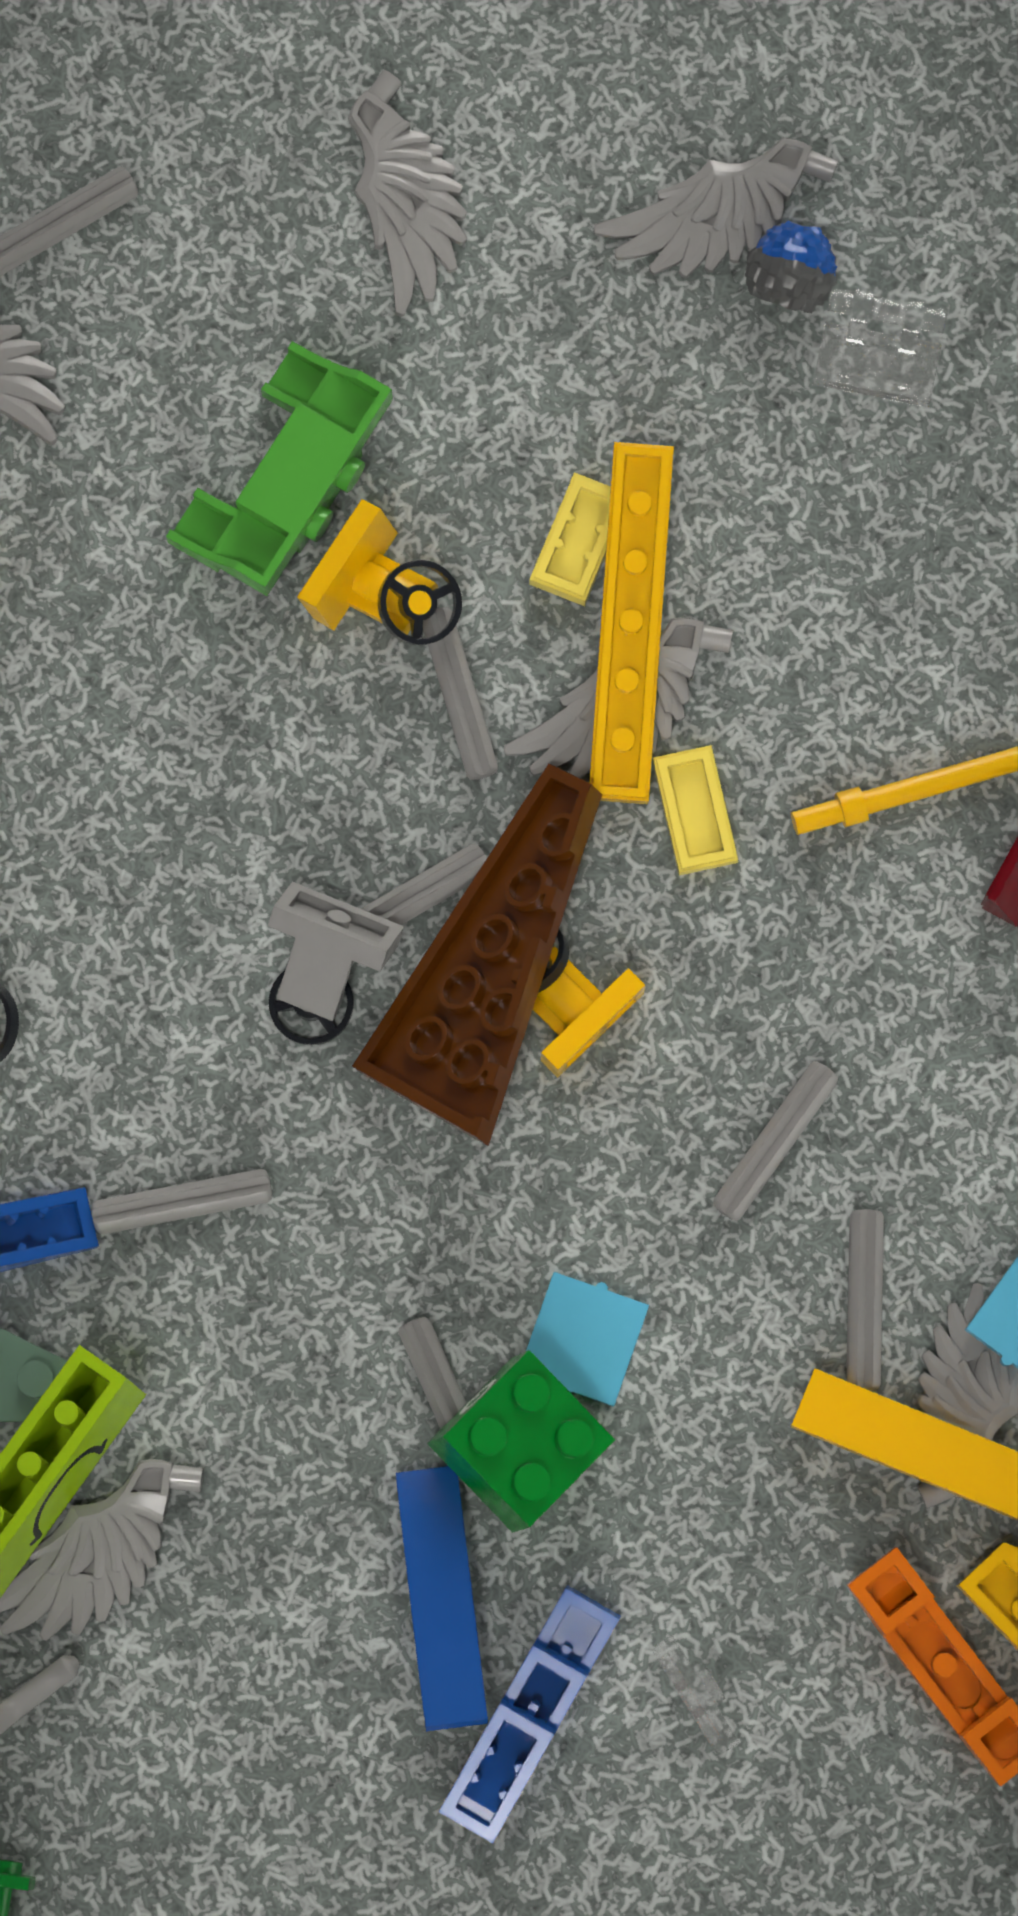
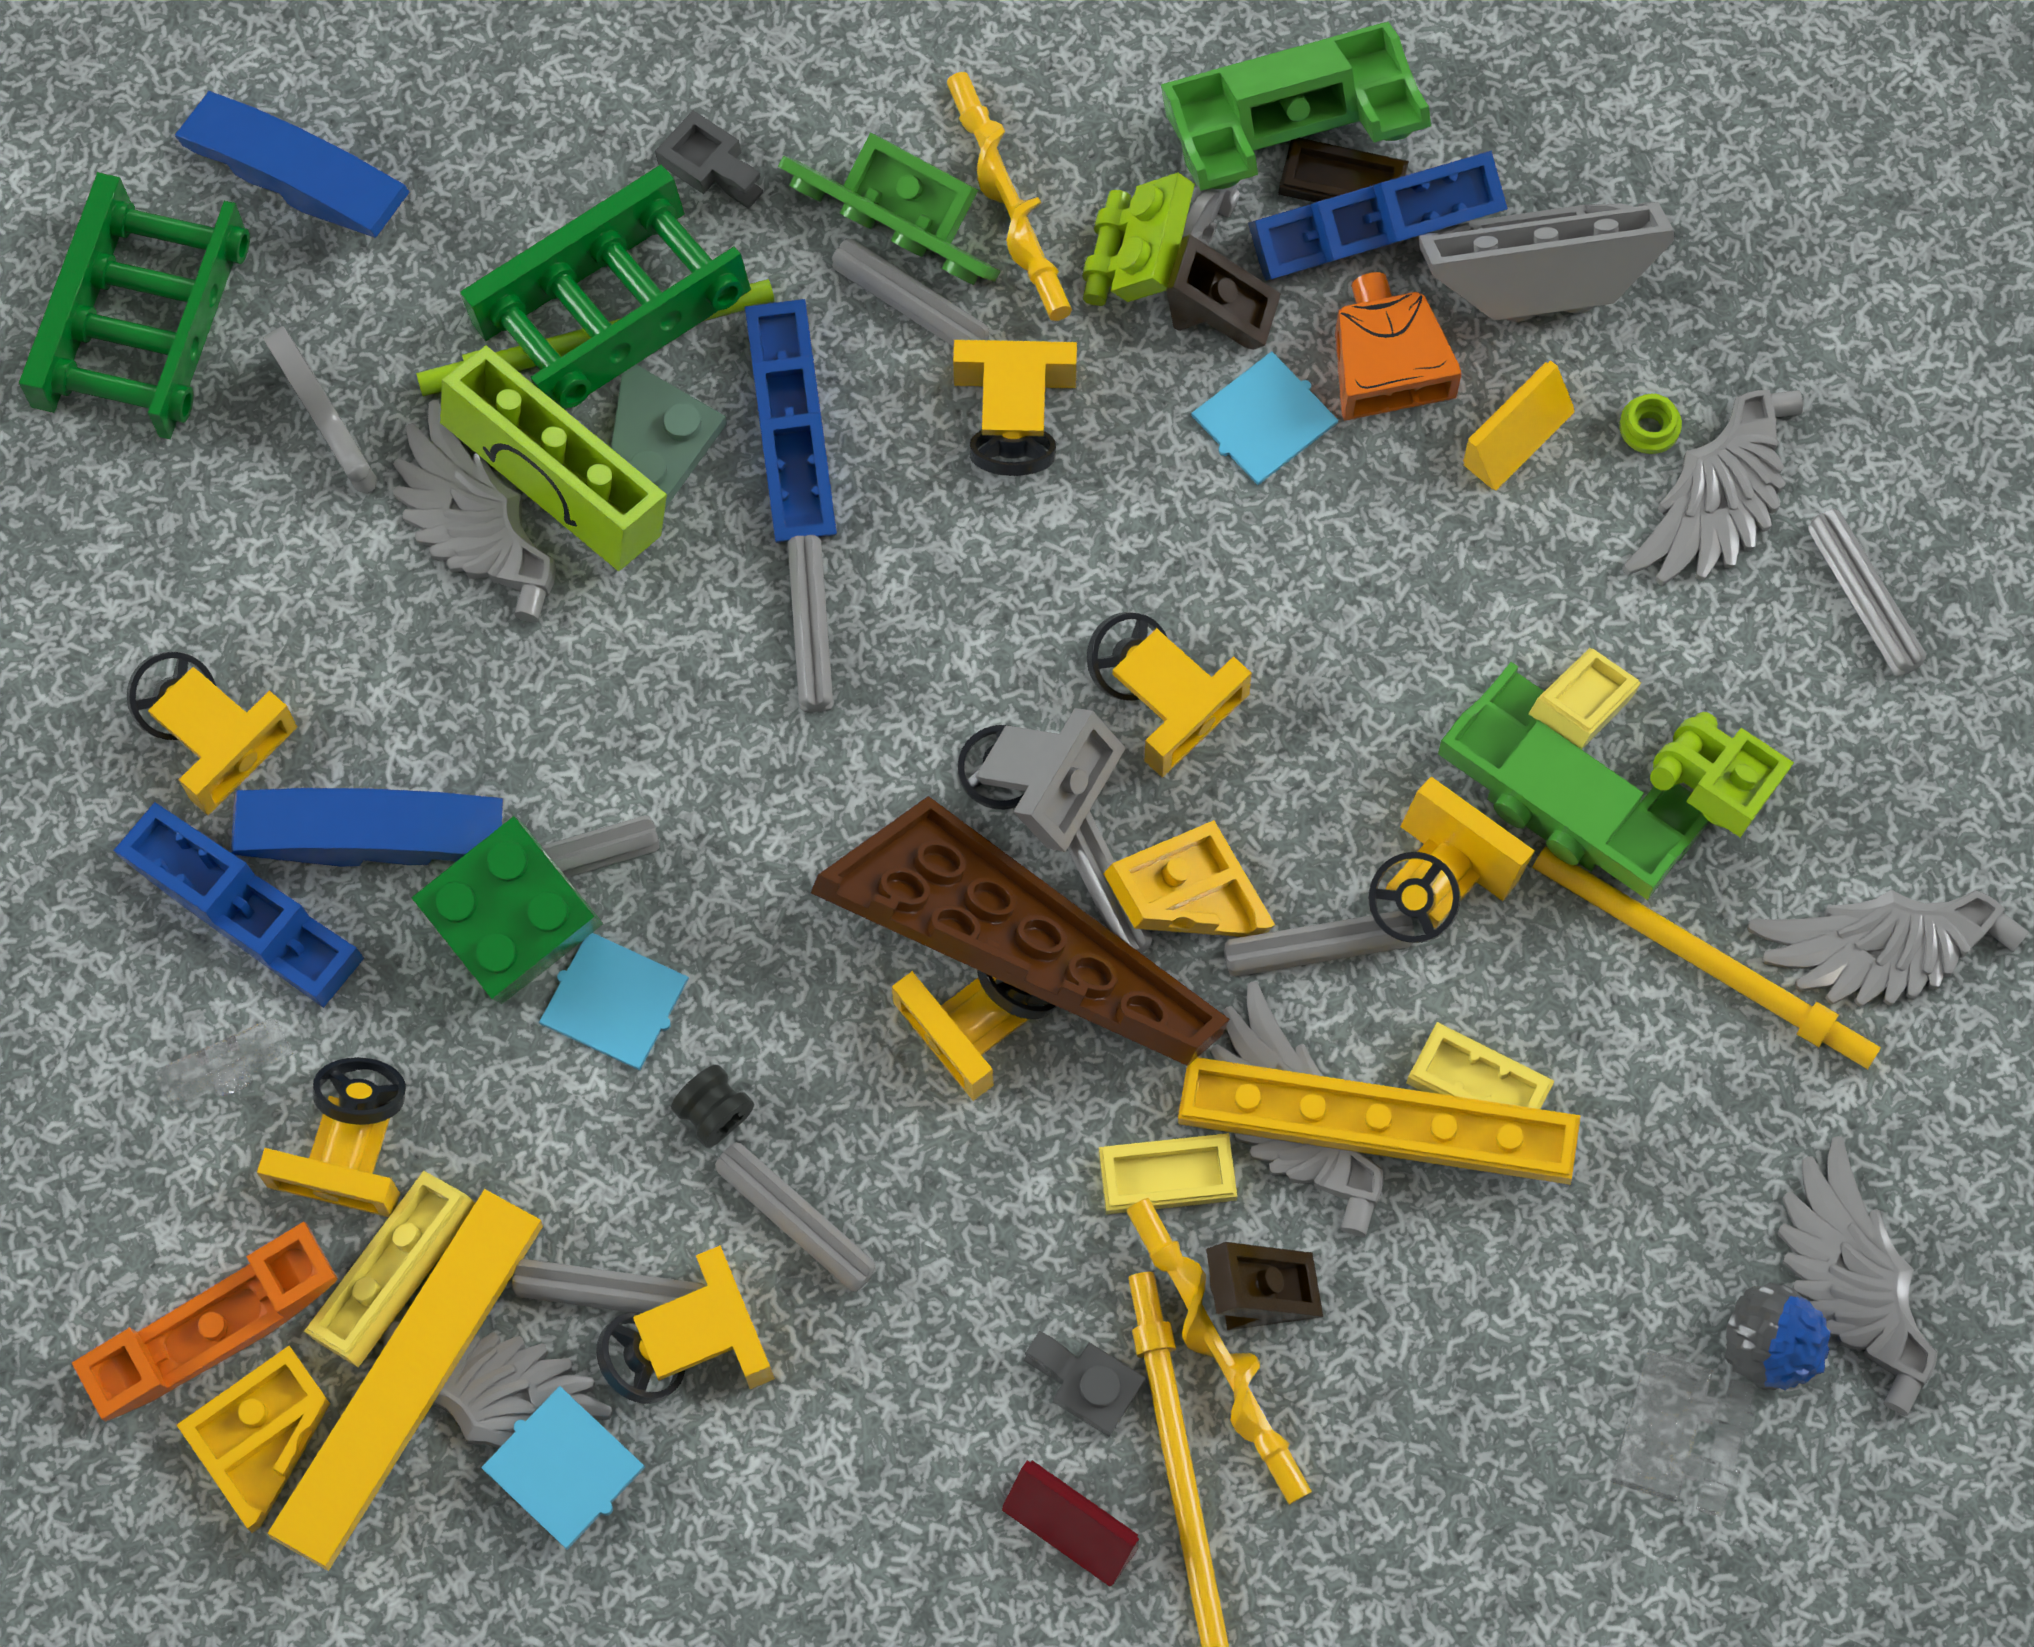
camera: 95 degrees right, 10 degrees down
none -> yellow piece [127,651,298,815]
none -> yellow piece [257,1057,406,1217]
none -> light yellow tile [304,1171,475,1368]
none -> yellow piece [596,1245,775,1404]
none -> pearl dark grey wheel [671,1065,754,1147]
none -> dark grey plate [1023,1331,1146,1437]
none -> yellow piece [1087,612,1252,778]
none -> yellow wing [1103,820,1275,937]
none -> yellow piece [1126,1198,1312,1505]
none -> dark brown slope [1206,1242,1323,1331]
none -> light yellow tile [1529,648,1641,750]
none -> yellow bar [1532,846,1881,1070]
none -> lime plate [1650,712,1794,838]

